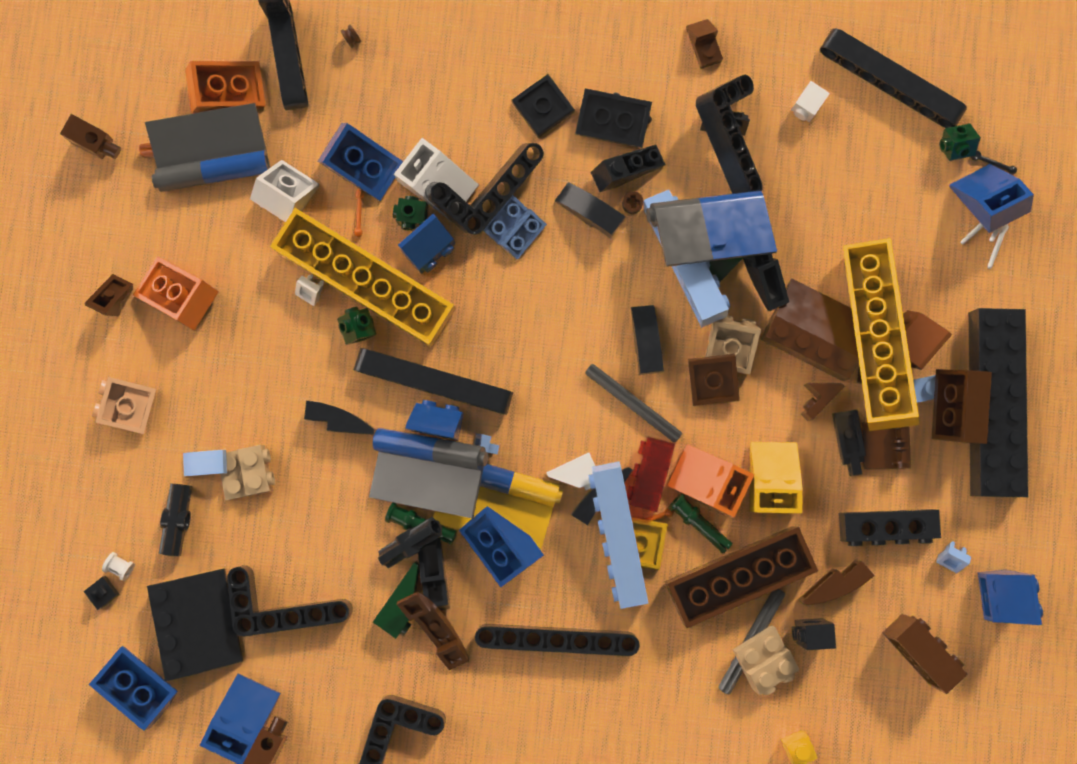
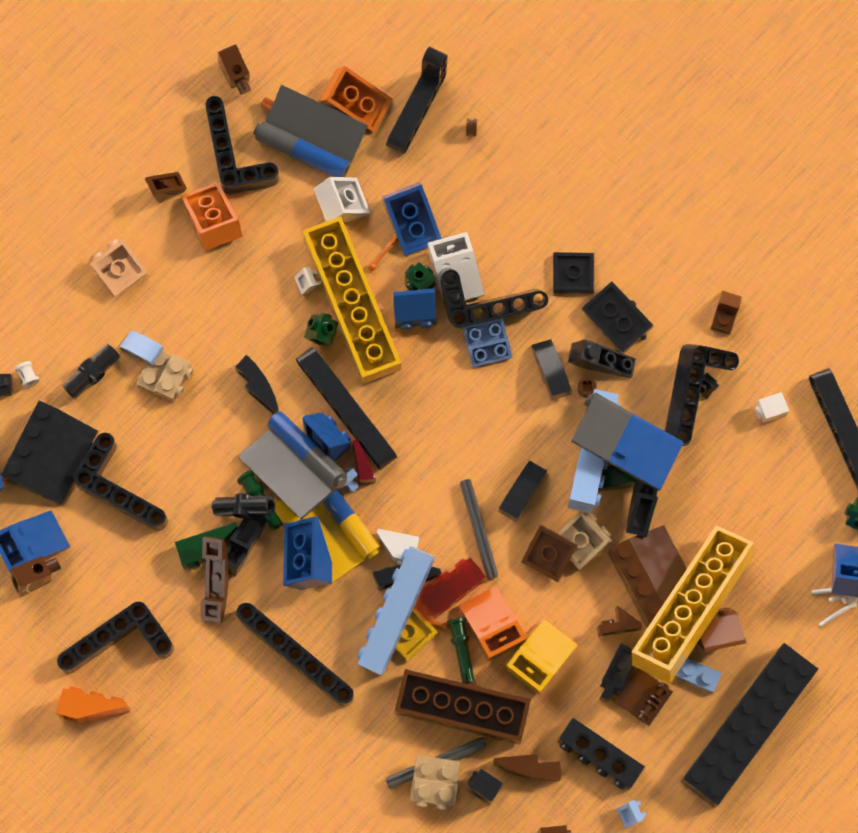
camera: 35 degrees right, 10 degrees down
reddish brown brick [931,369,992,444] -> none
none -> black beam [205,96,279,194]
none -> dark red slope [352,440,376,485]

